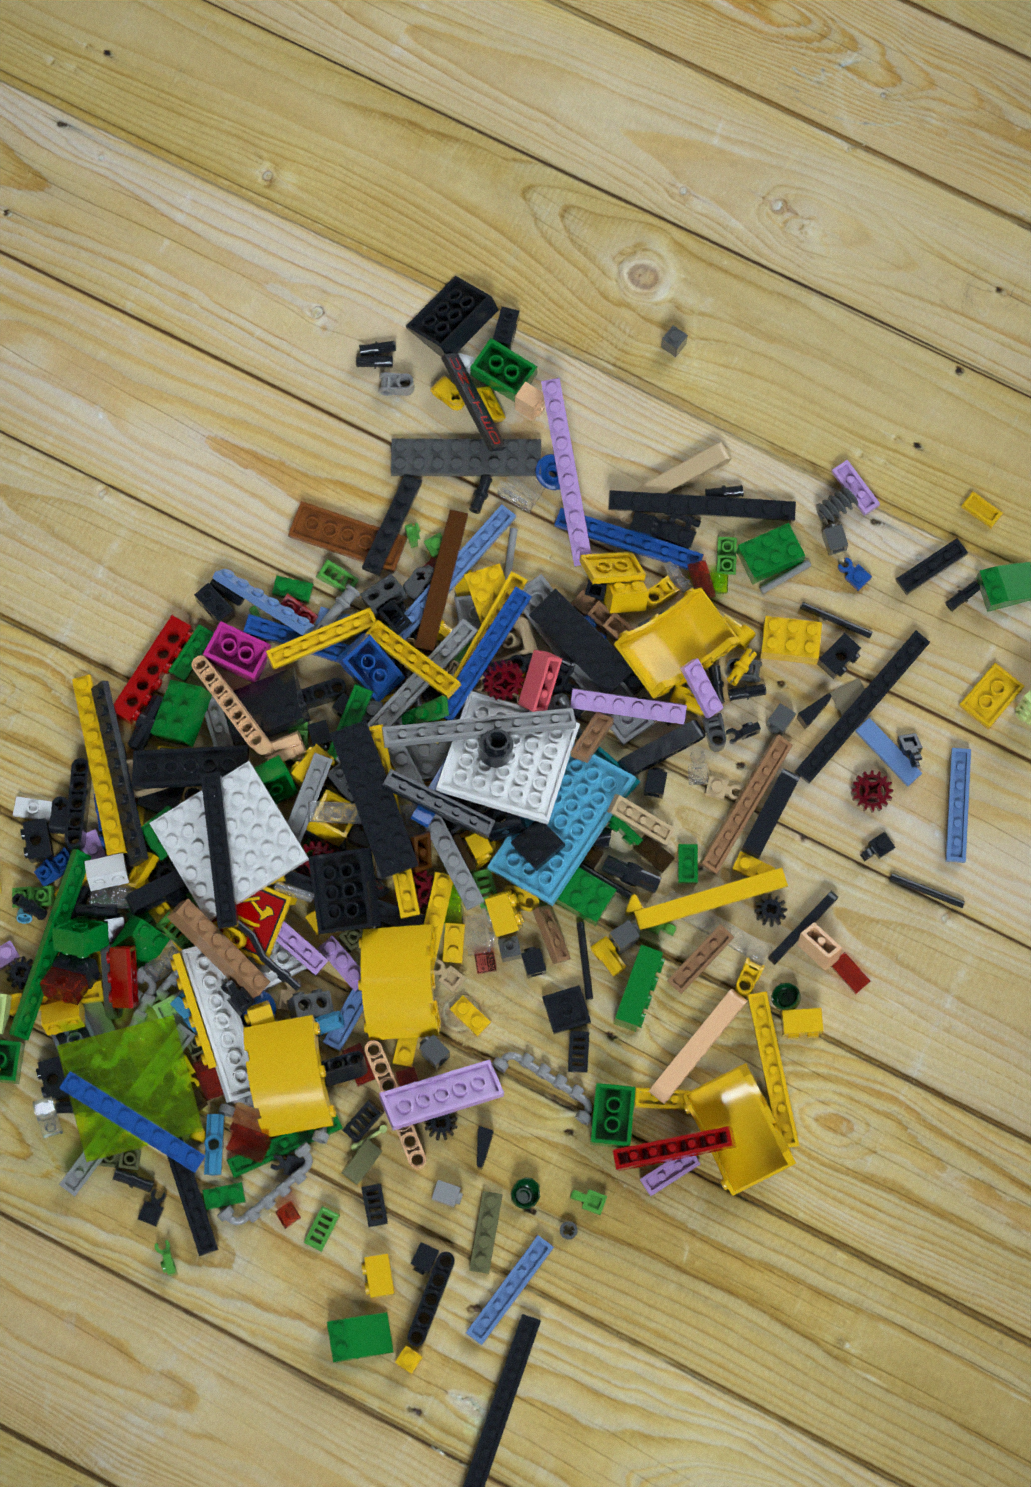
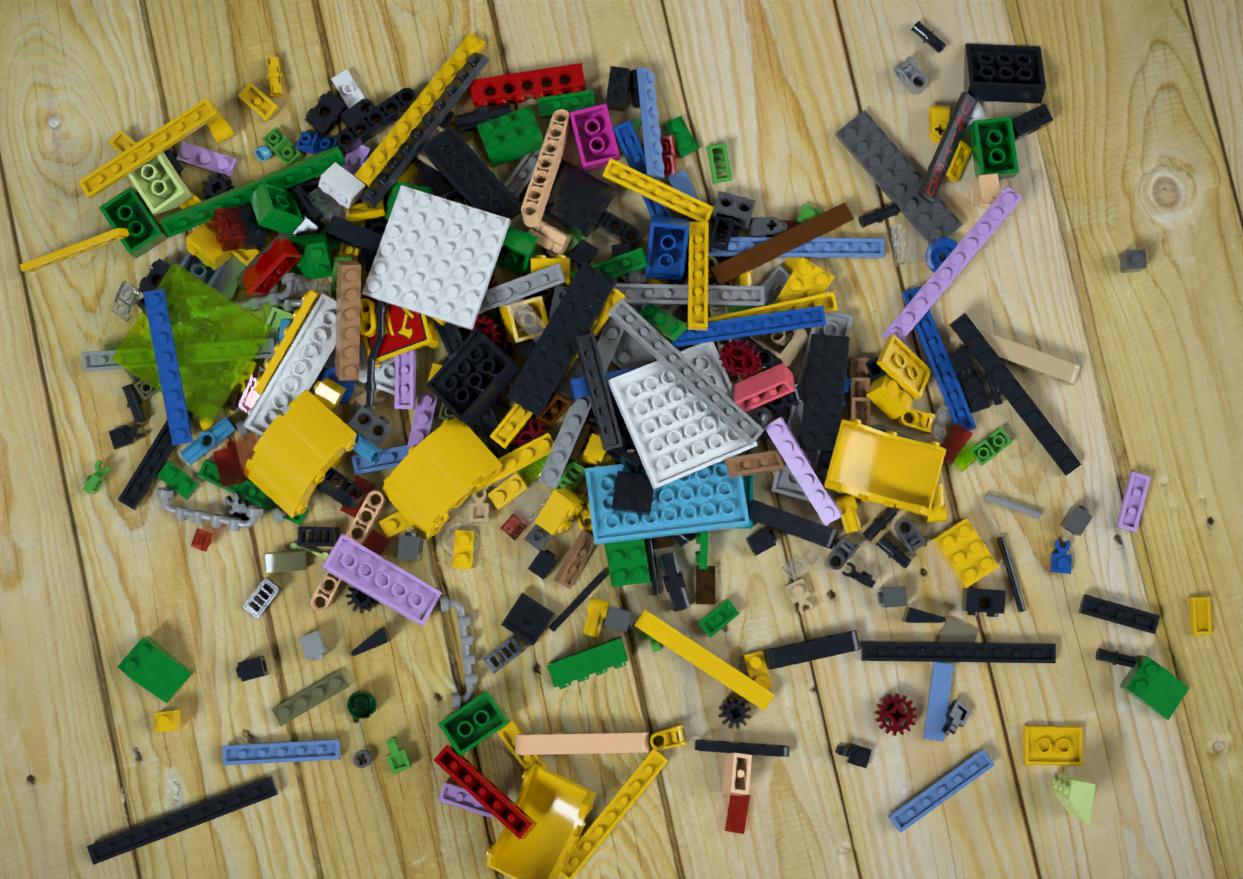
camera: 50 degrees right, 10 degrees up
black pin [12,893,47,920] -> none
black plate [200,771,239,929] -> none
black plate [220,980,255,1015] -> none
clear piece [274,881,314,903] -> none
dark orange plate [288,501,407,573] -> none
bright green slope [304,1206,340,1252] -> none
light grey pin [314,584,360,631] -> none
black axle [356,354,393,369] -> none
yellow brick [361,1253,395,1299] -> none
black plate [362,474,422,576] -> none
bright green plate [405,523,421,548] -> none
black beam [407,1251,455,1347] -> none
black piece [478,729,514,768] -> none
light grey bar [504,528,518,580] -> none
tan plate [607,794,675,846] -> none
yellow slope [625,894,643,916] -> none
medium nougat plate [667,924,735,994] -> none
lavender plate [680,658,723,718] -> none
medium nougat plate [699,734,793,874] -> none
black pin [705,485,744,498] -> none
yellow pin [726,648,757,686] -> none
green brick [736,523,805,585] -> none
dark green hair [771,983,801,1011] -> none
yellow brick [780,1008,824,1039] -> none
dark grey piece [816,487,859,526] -> none
black bar [890,873,965,908] -> none

